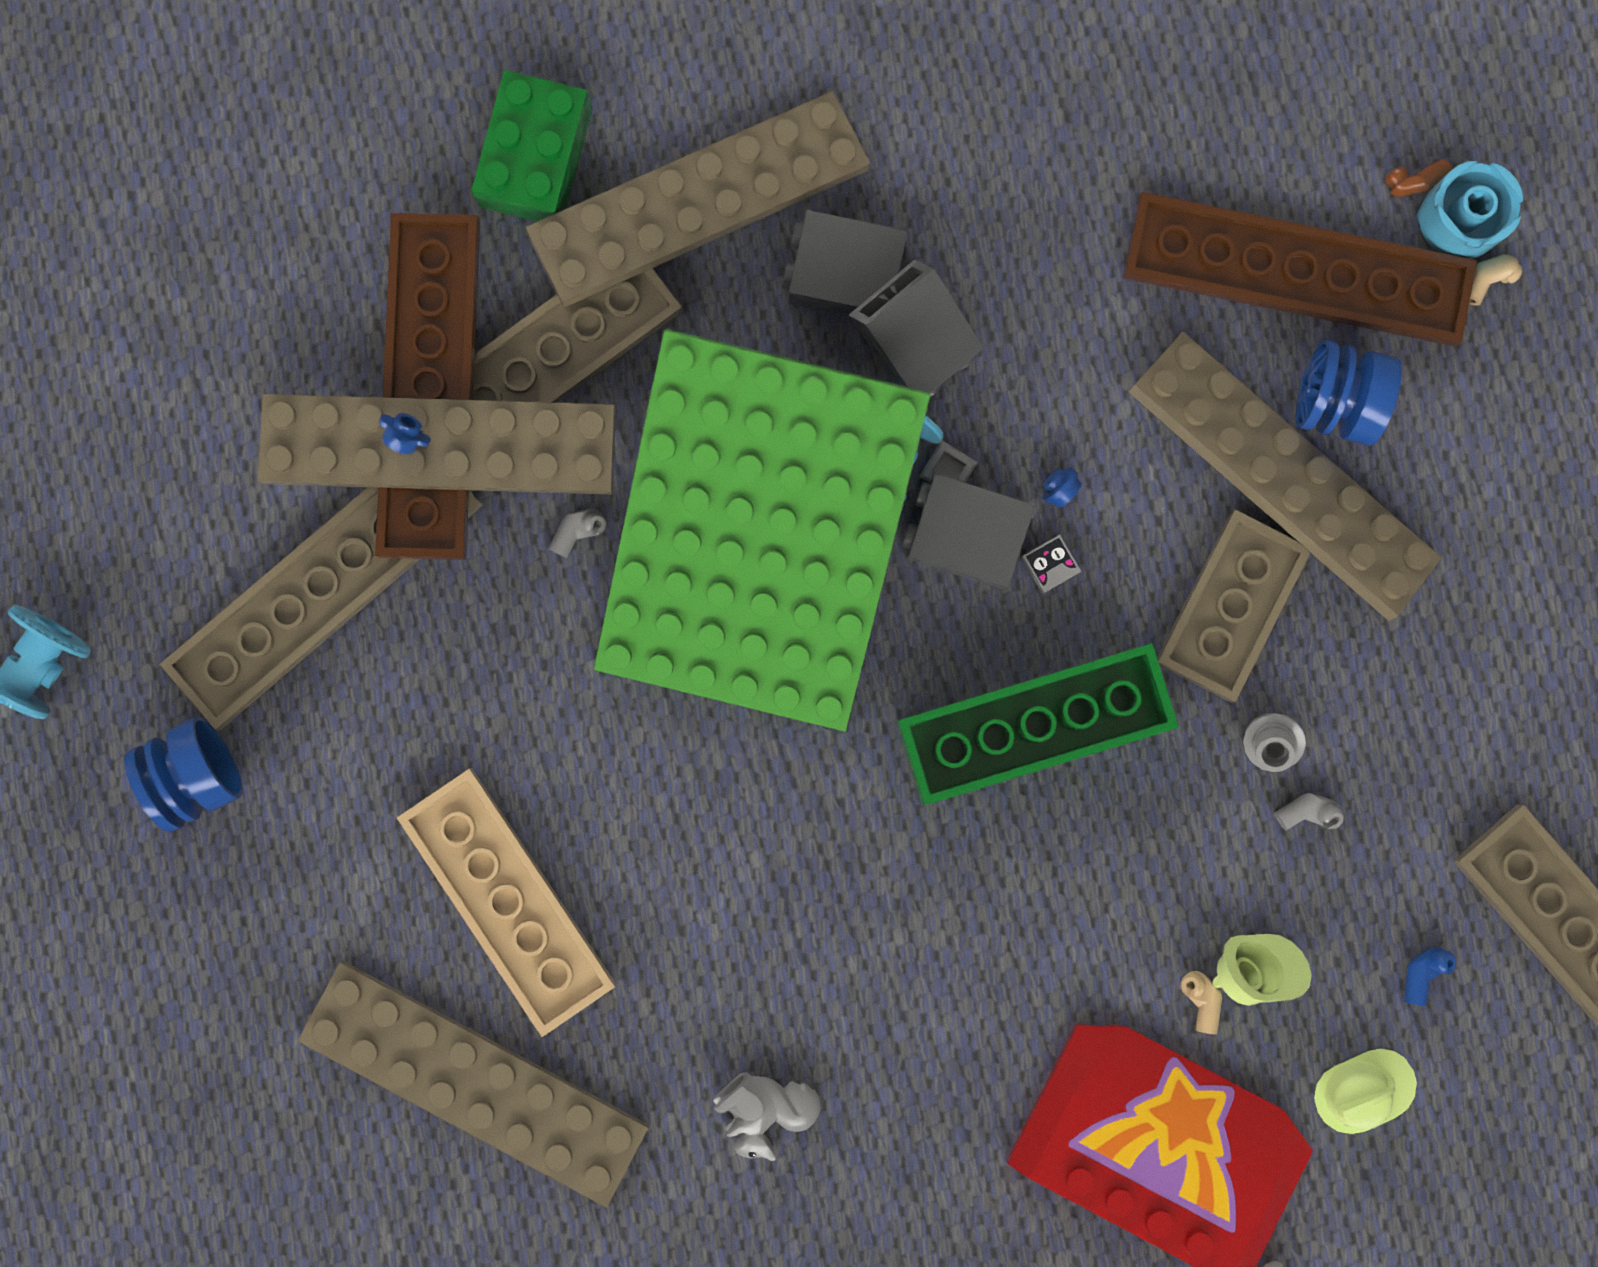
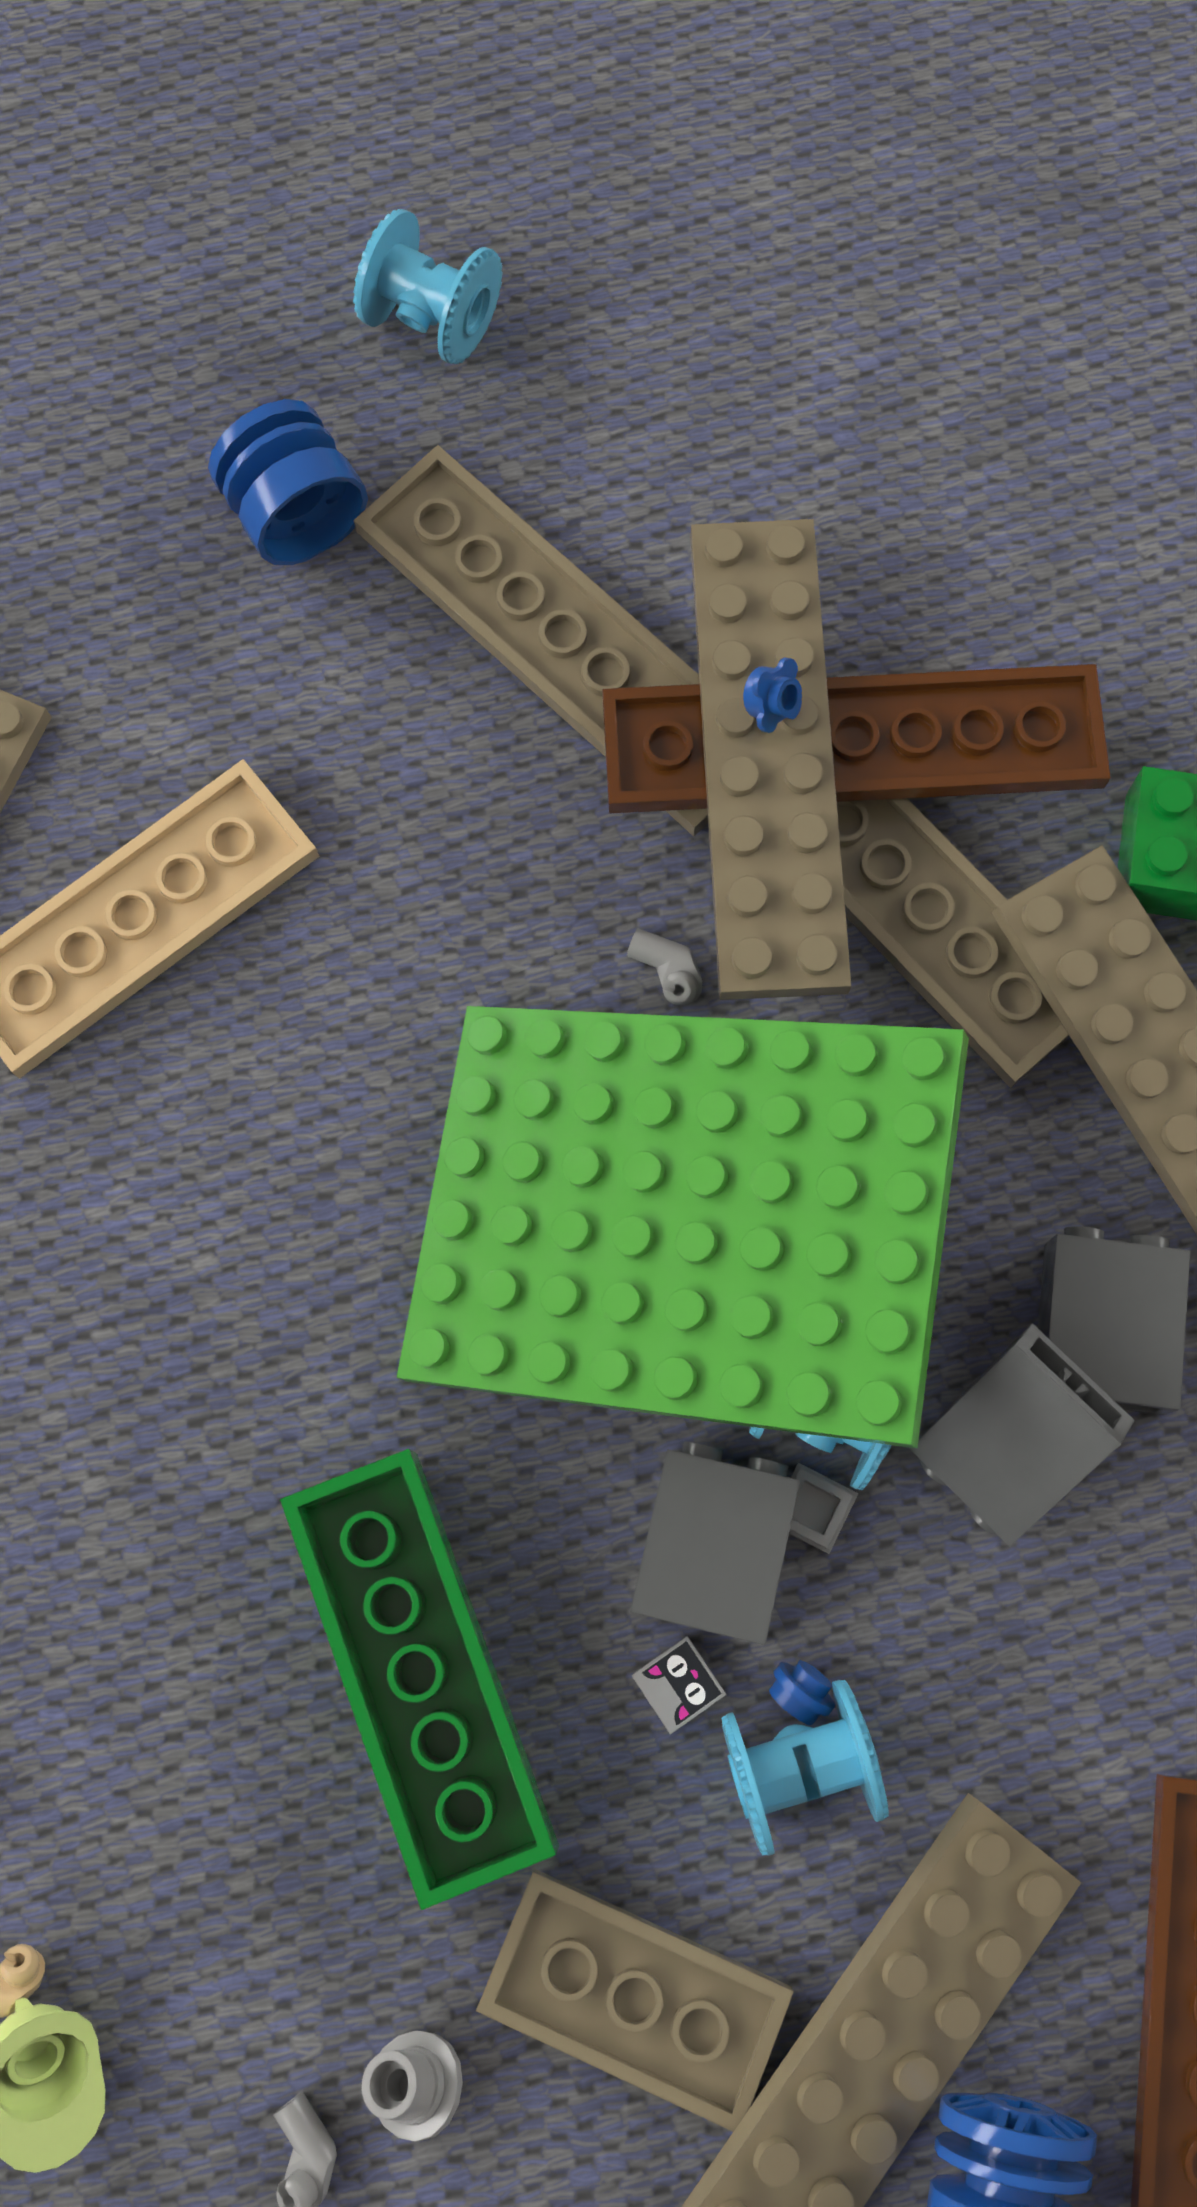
camera: 90 degrees right, 10 degrees down
none -> medium azure hose [722,1680,889,1856]

